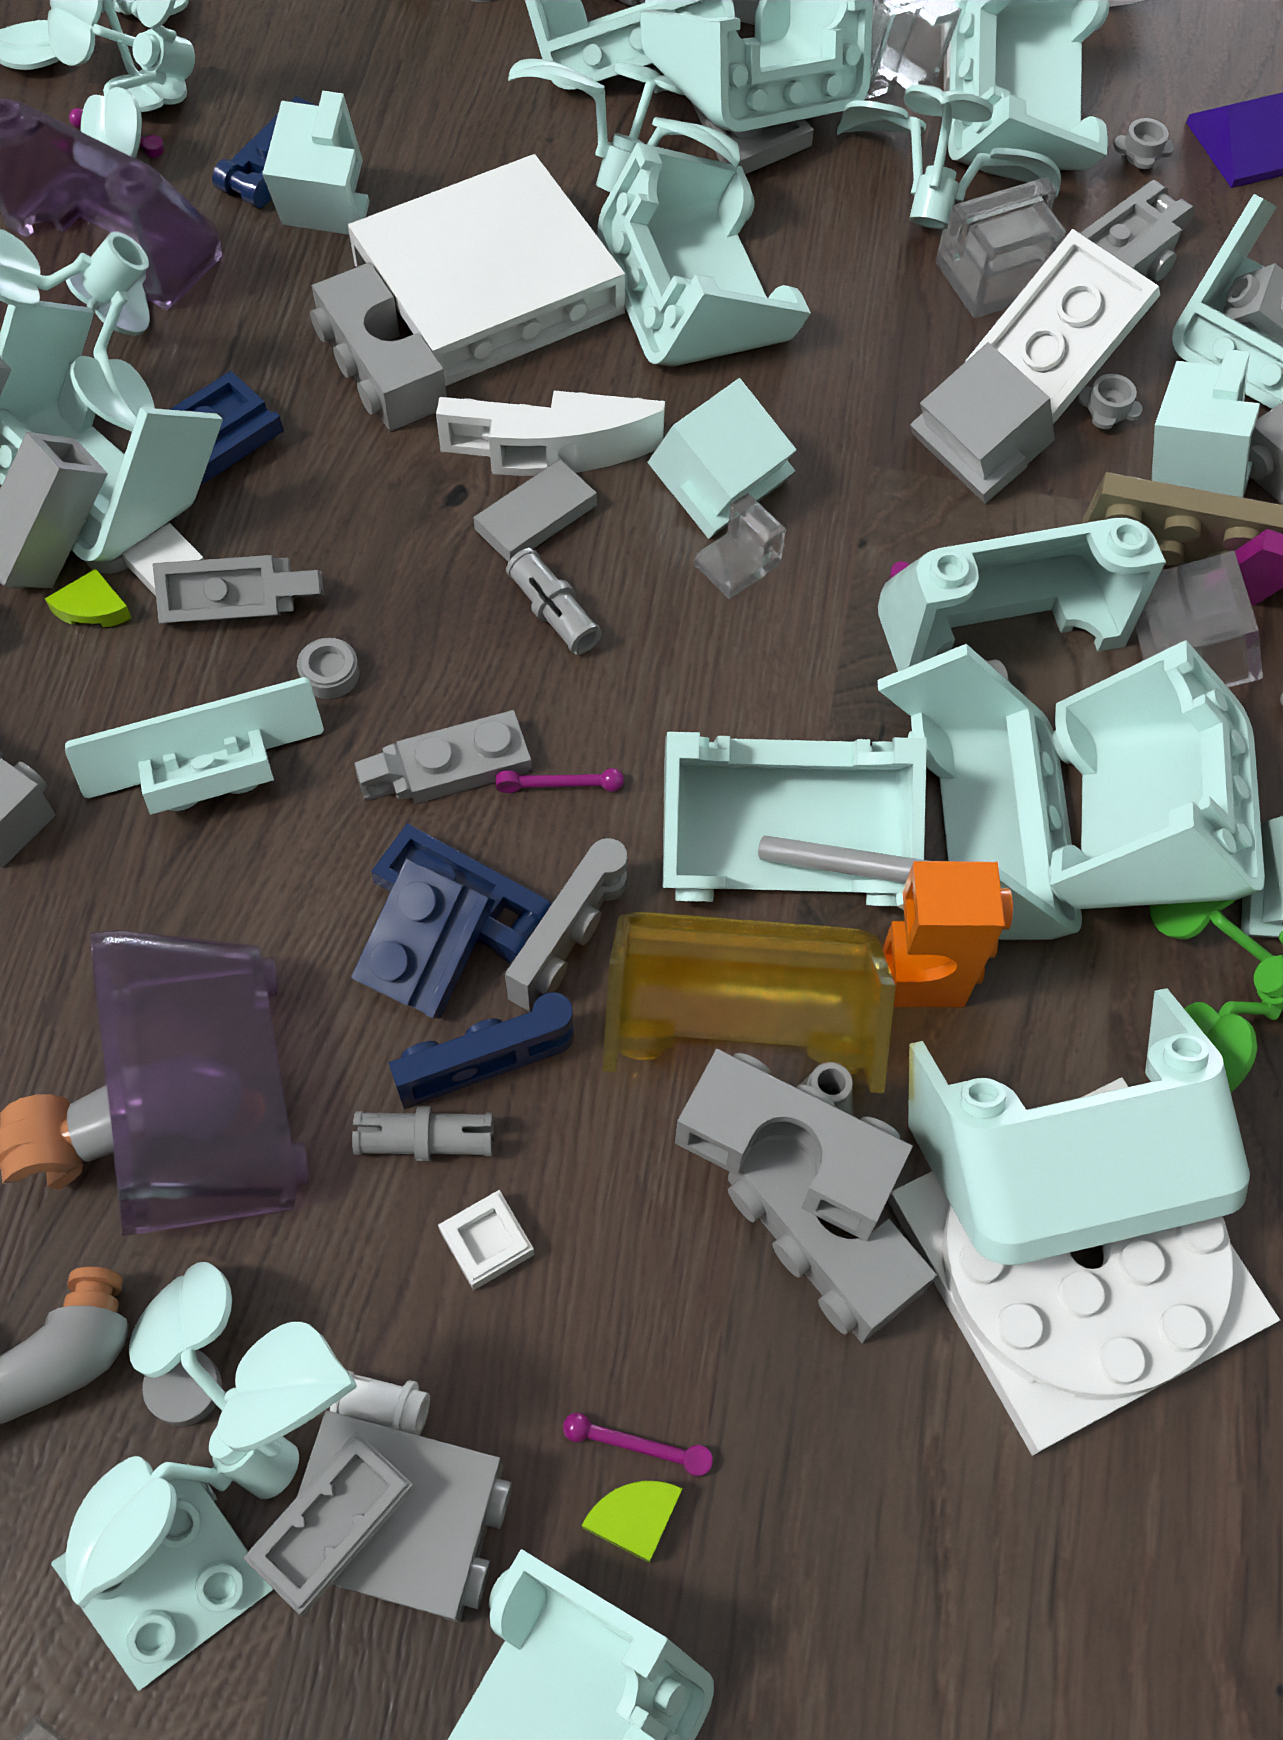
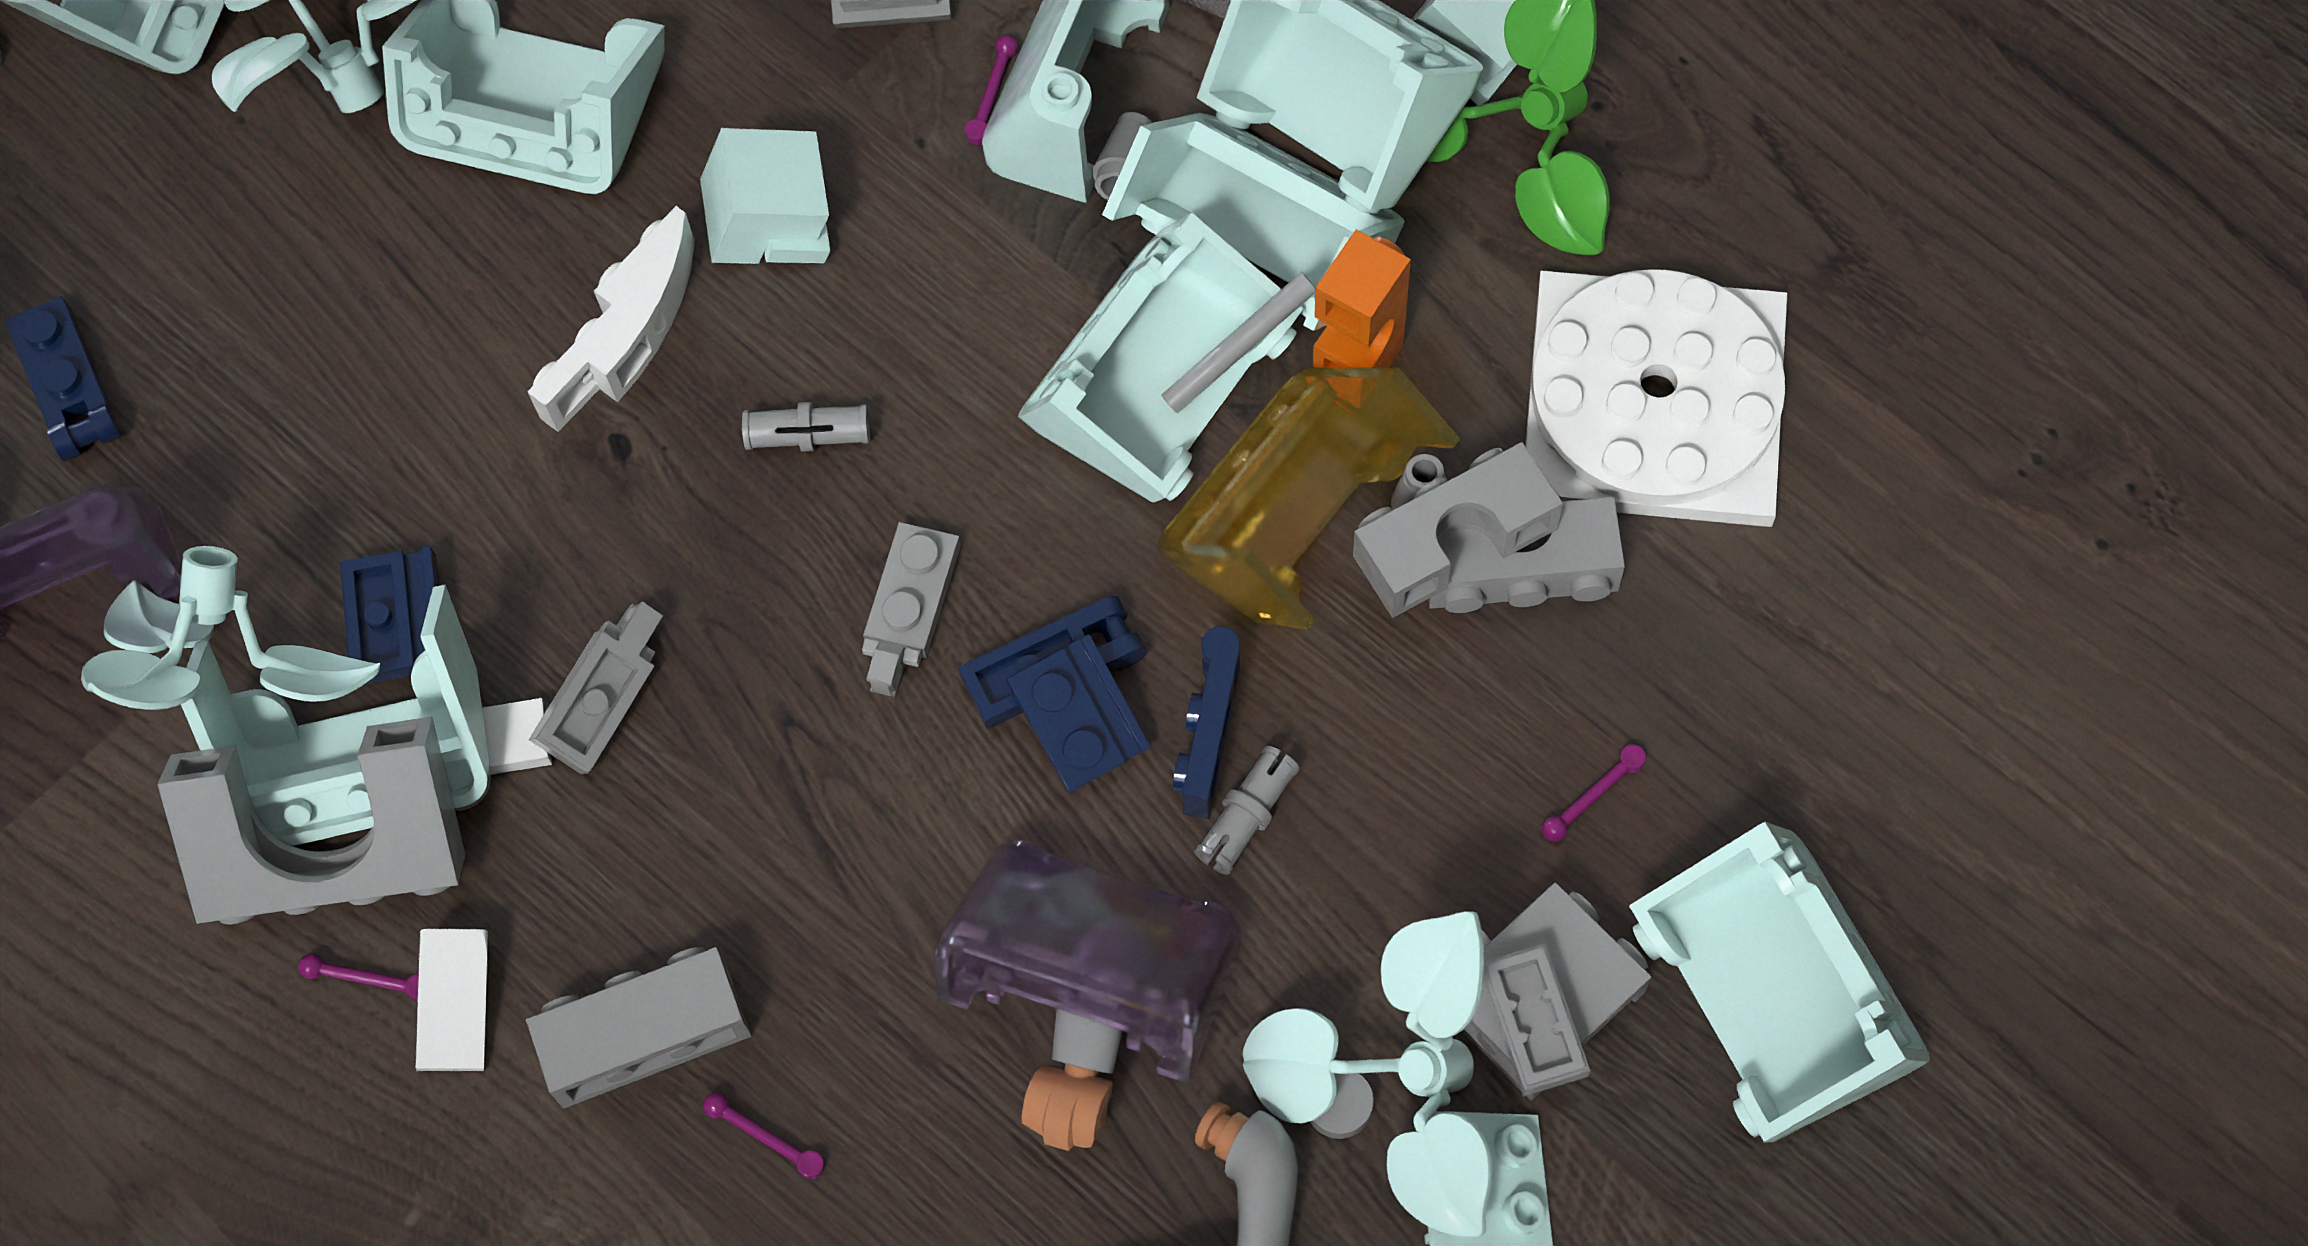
camera: 50 degrees left, 5 degrees up
lime tile [45,569,132,627] -> none
light aqua bracket [65,677,324,815] -> none
light aqua plate [263,91,370,235] -> none
light grey tile [297,638,360,699] -> none
light grey arch [310,262,447,432] -> none
white panel [348,154,625,386] -> none
white tile [438,1190,535,1291] -> none
light grey tile [473,459,597,562] -> none
magenta hinge [496,768,624,793] -> none
light grey plate [505,838,627,1012] -> none
lime tile [582,1481,682,1563] -> none
clear panel [695,493,786,599] -> none
light aqua windscreen [908,988,1250,1265] -> none

